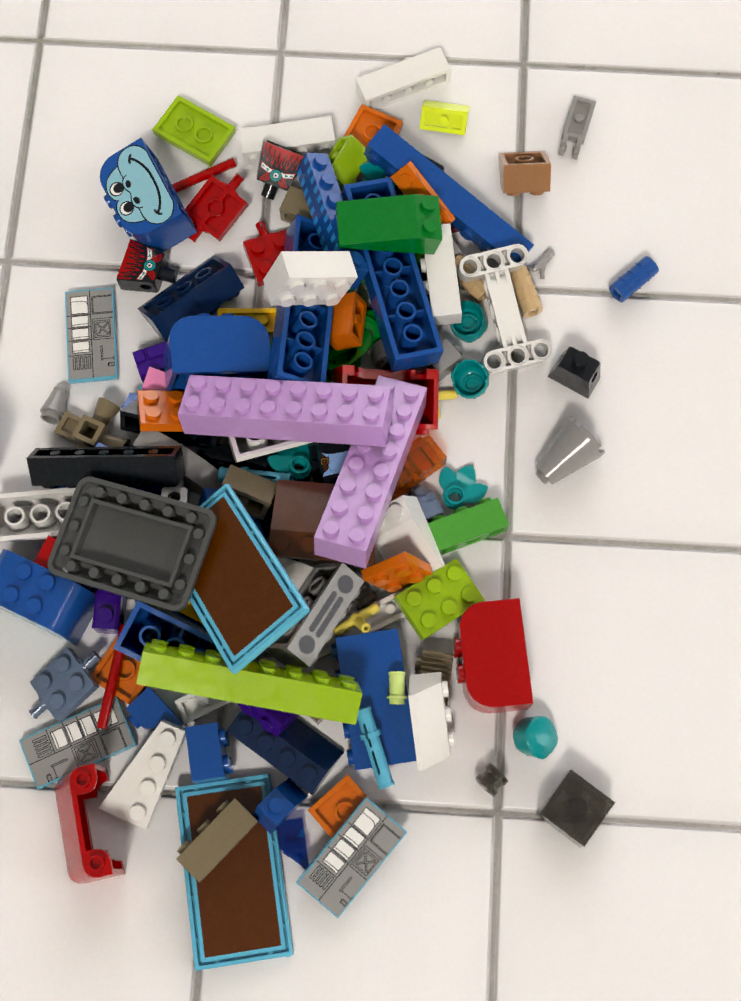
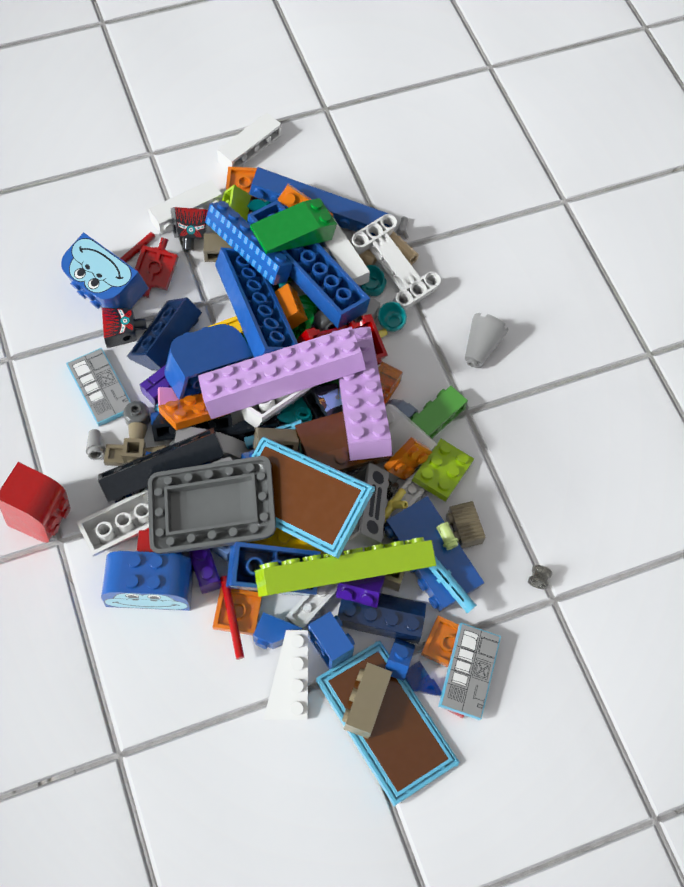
camera: 30 degrees left, 10 degrees down
light grey tile [19,697,137,790] -> none
sand blue plate [29,647,101,722] -> none
red windscreen [55,763,125,884] -> none
lime plate [152,95,236,167] -> none
red plate [243,221,287,287] -> none
white brick [263,251,358,307] -> none
white slope [408,672,455,771] -> none
neon yellow panel [419,100,470,135] -> none
teal plate [439,465,488,509] -> none
red brick [453,598,533,714] -> none
medium nougat slope [498,151,551,196] -> none
teal hair [513,716,558,759] -> none
clear smoke brick [536,769,615,847] -> none
black torso [548,346,601,399] -> none
light grey hinge [558,96,596,160] -> none
blue axle [609,256,659,303] -> none
none -> dark grey head [123,401,151,426]

